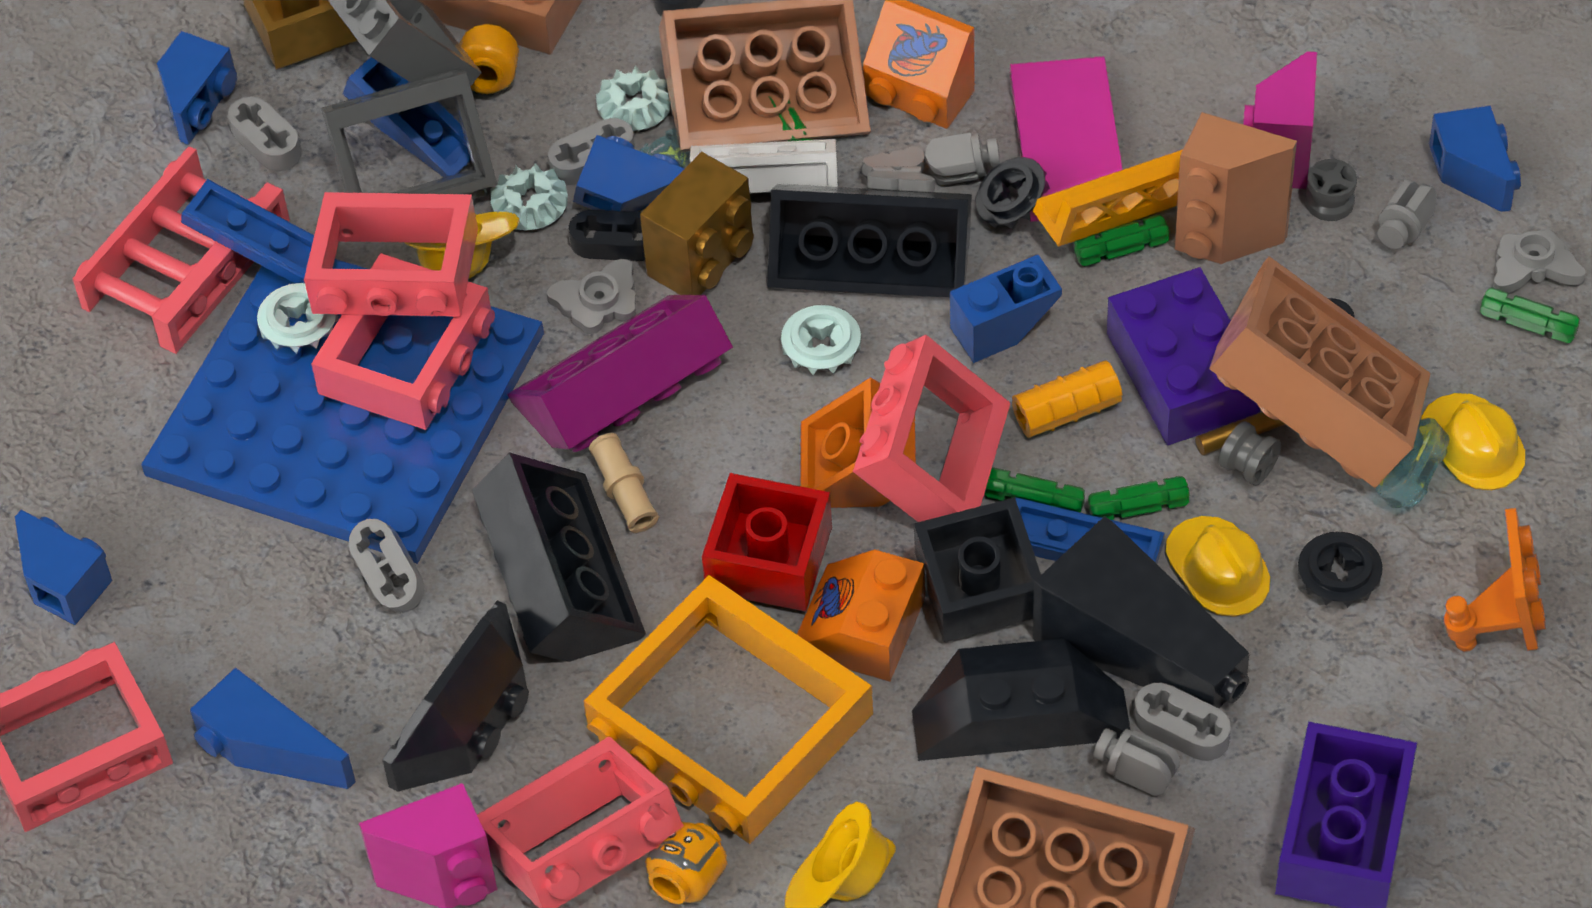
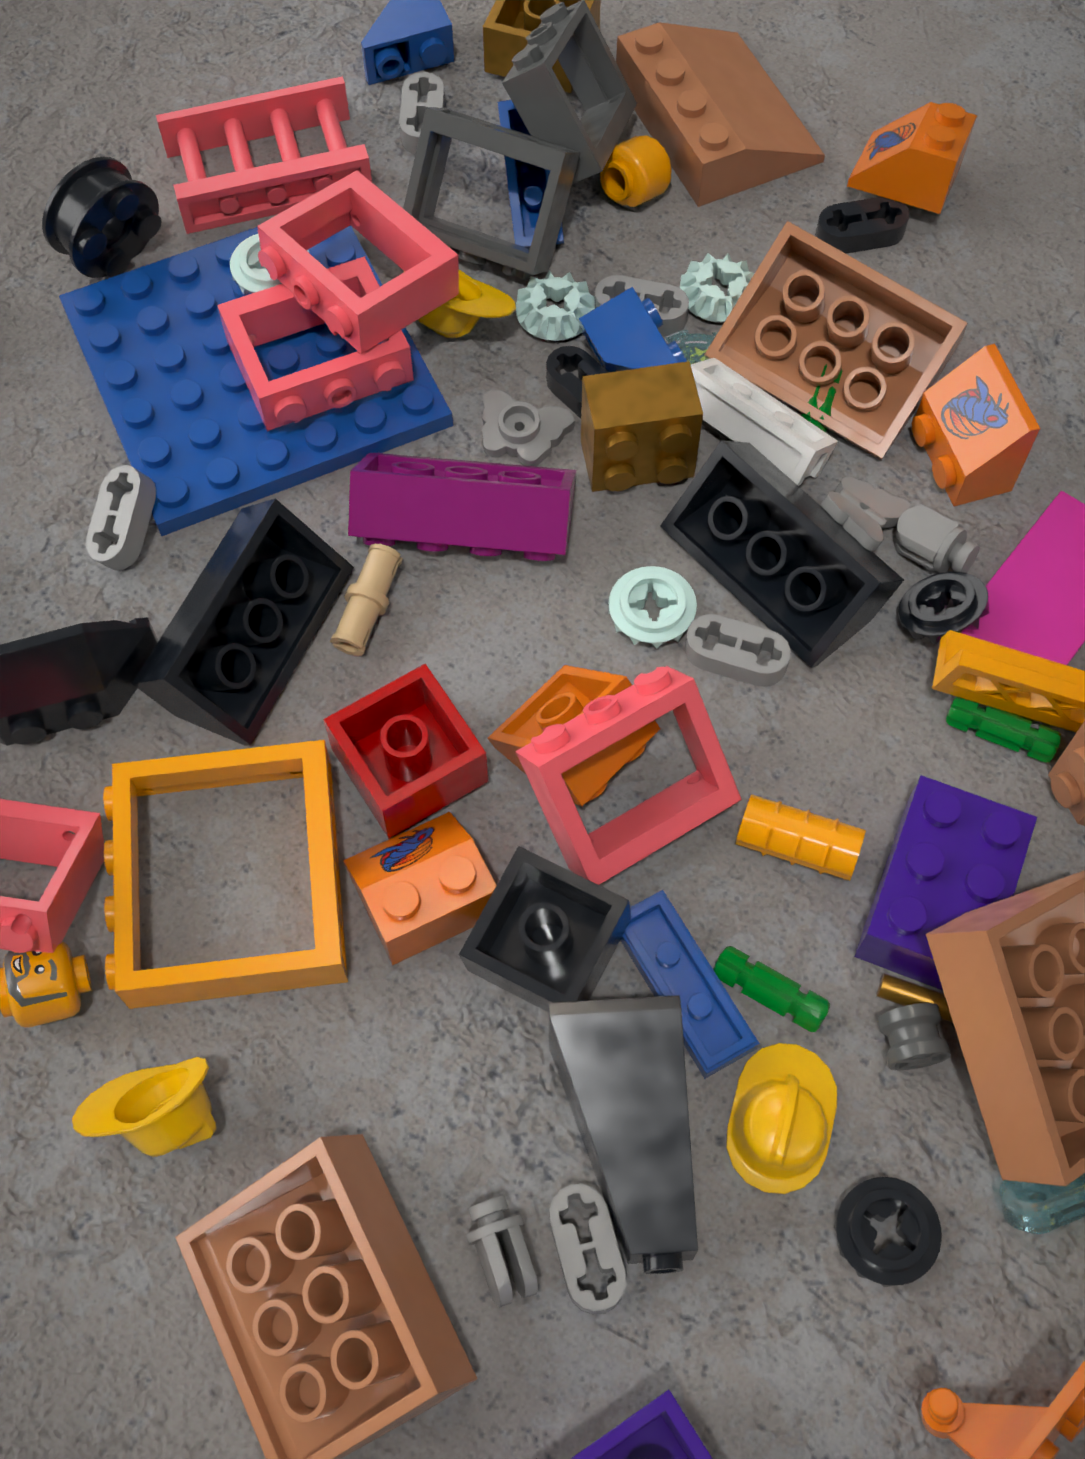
camera: 40 degrees right, 10 degrees up
blue tile [181,179,314,283] -> none
black wedge [912,638,1131,761] -> none
blue slope [950,255,1062,363] -> none
green axle [984,467,1085,513] -> none
none -> black wheel [42,156,162,278]
none -> light grey beam [685,614,791,687]

